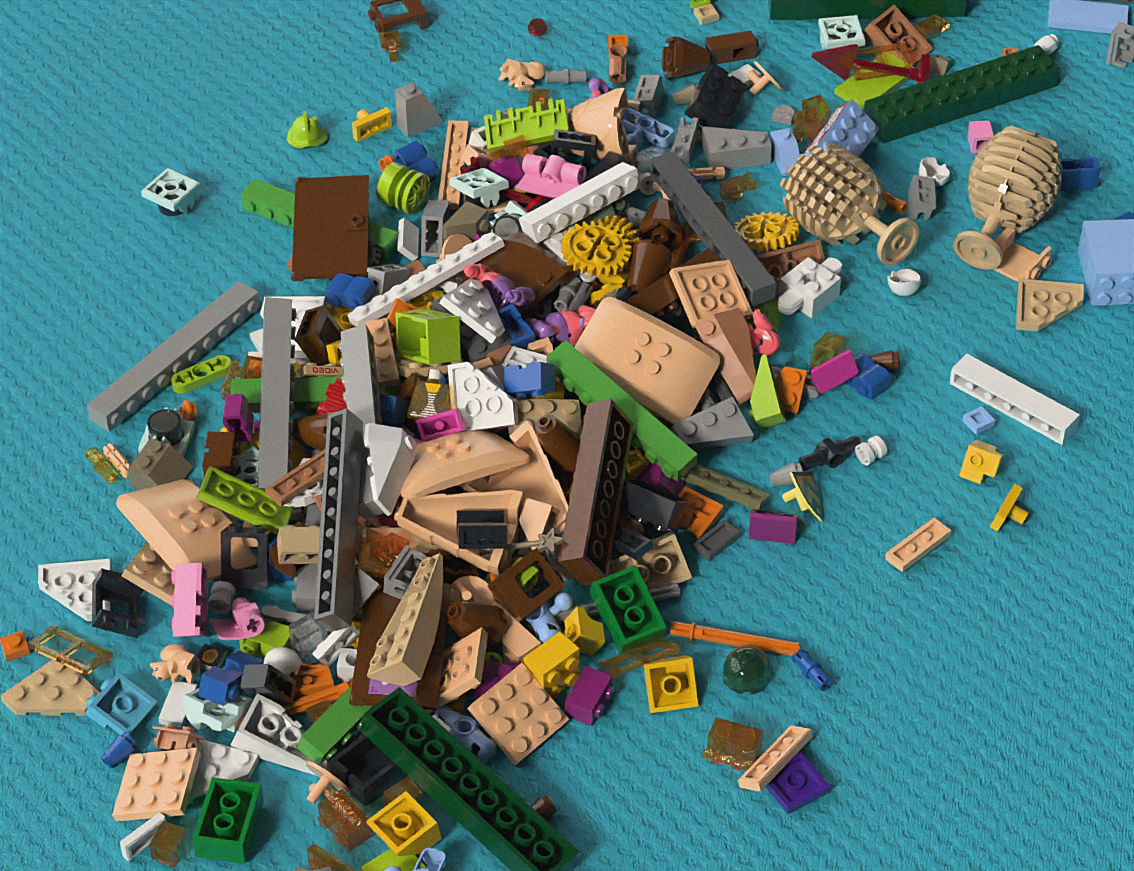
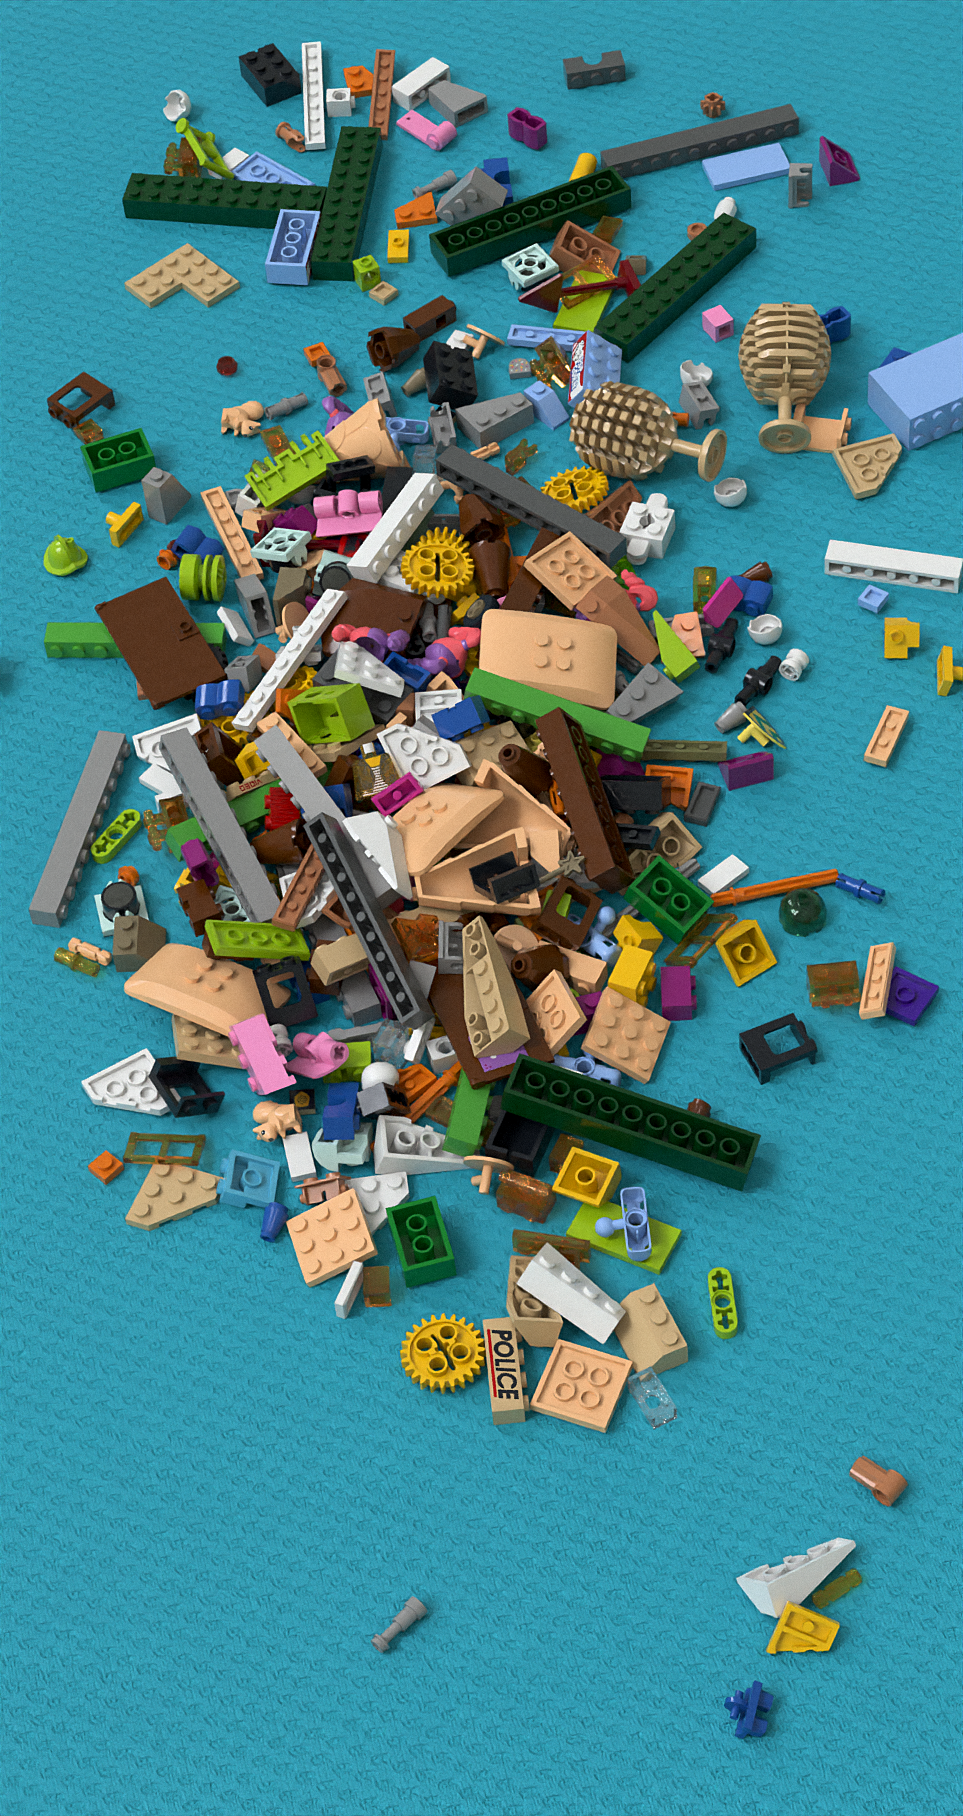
camera: 20 degrees left, 5 degrees up
clear orange plate [491,134,530,161] -> none
none -> green brick [80,428,156,492]
none -> light blue plate [507,324,594,351]
none -> white tile [698,854,749,896]
none -> black pin [705,618,739,674]
none -> black window [739,1013,818,1085]
none -> white hair [747,614,783,645]

